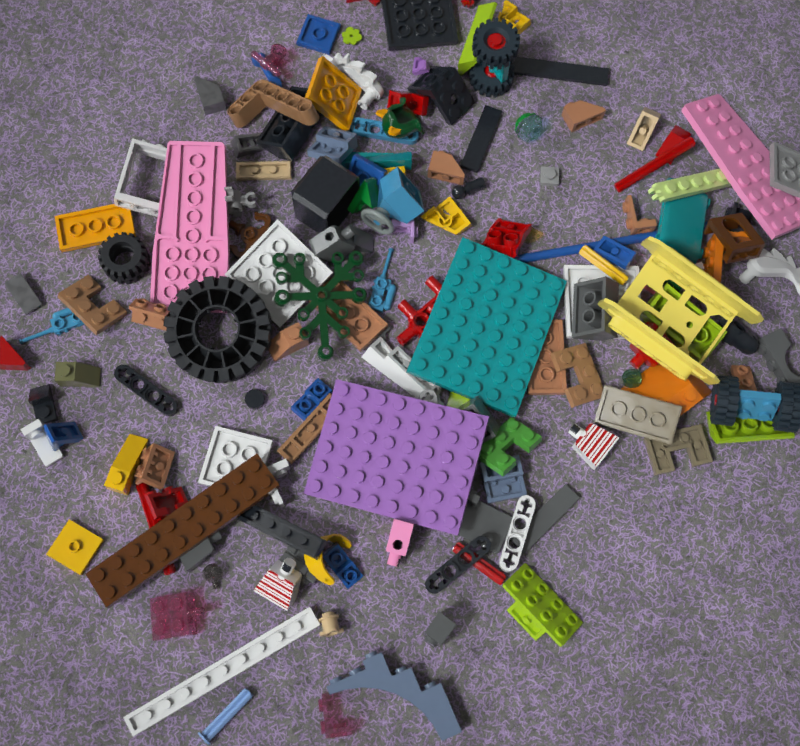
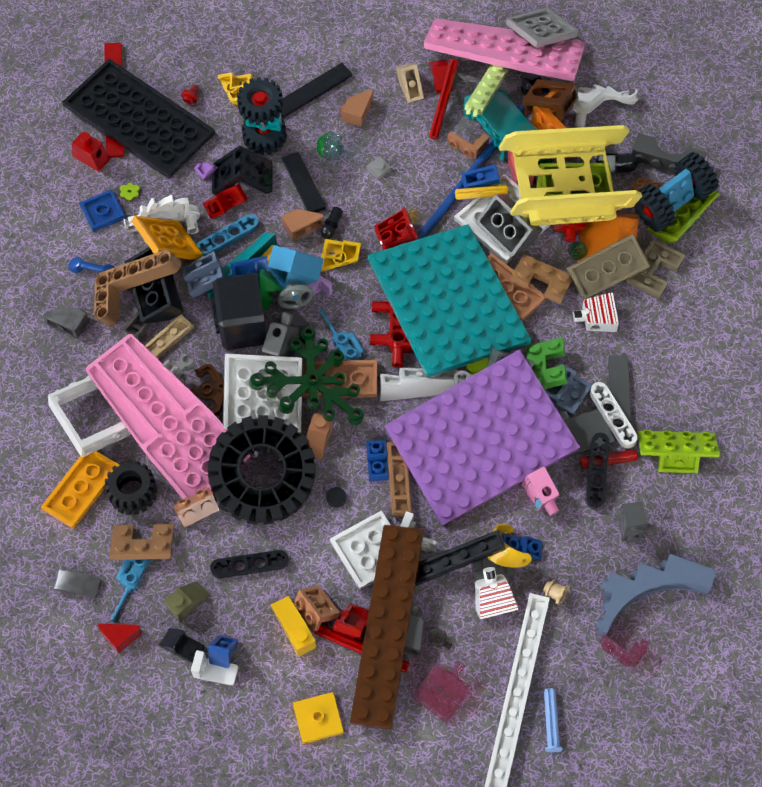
camera: 40 degrees left, 10 degrees down
clear pink piece [251,44,287,77] -> none
dark green hair [376,97,425,138] -> none
lime slope [458,2,497,76] -> none

